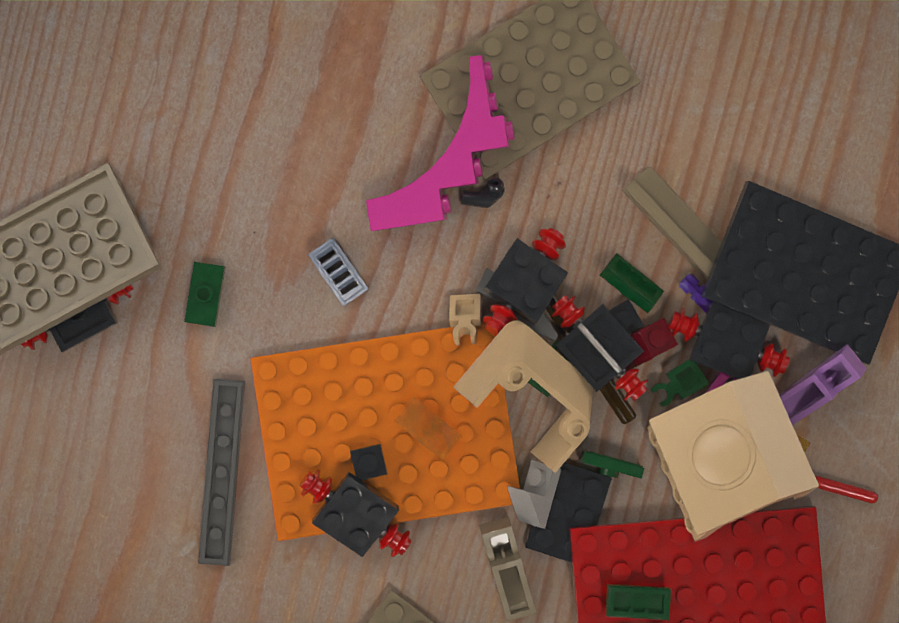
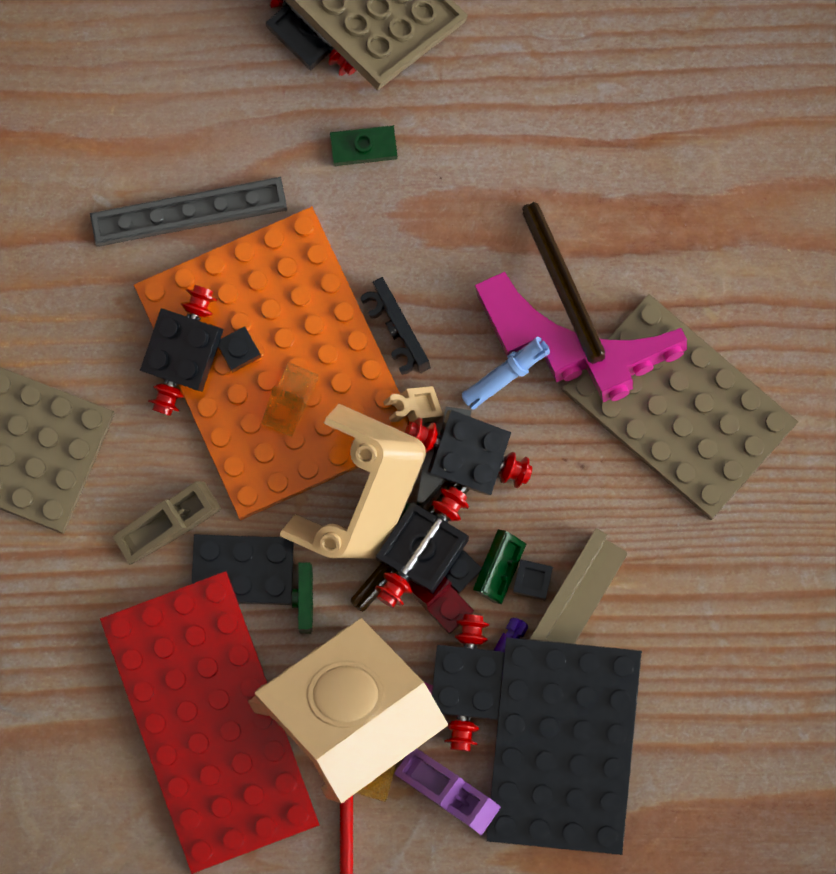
camera: 70 degrees right, 10 degrees down
sand blue slope [308,238,368,306] -> none
black arm [461,178,505,208] -> none
light grey slope [508,460,561,529] -> none
dark green plate [605,584,671,620] -> none
dark green plate [650,359,709,407] -> none
none -> black plate [360,277,431,375]
none -> light blue pin [462,336,550,410]
none -> black plate [513,559,553,601]
none -> dark brown axle [522,202,605,364]

